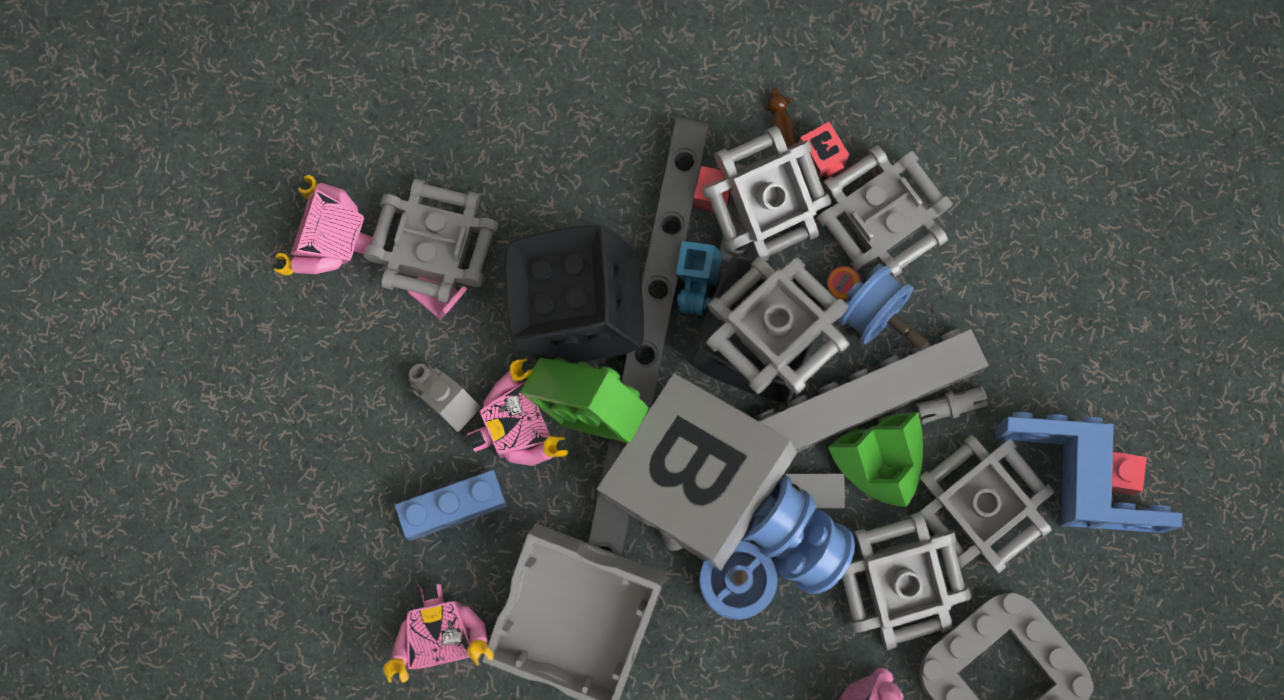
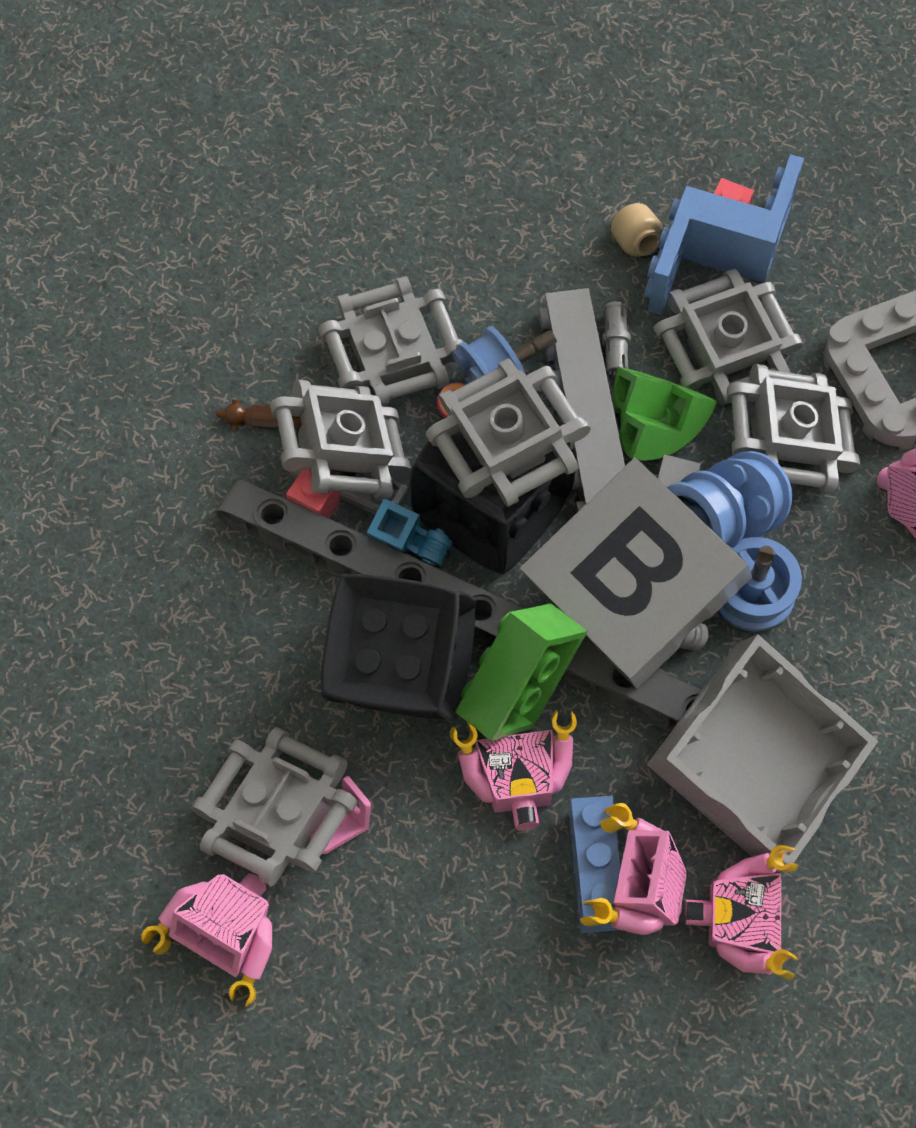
camera: 75 degrees left, 15 degrees down
light grey brick [408,363,481,432] -> none
coral brick [799,122,849,179] -> none
none -> bright pink torso [580,803,686,935]
none -> tan head [611,203,663,257]

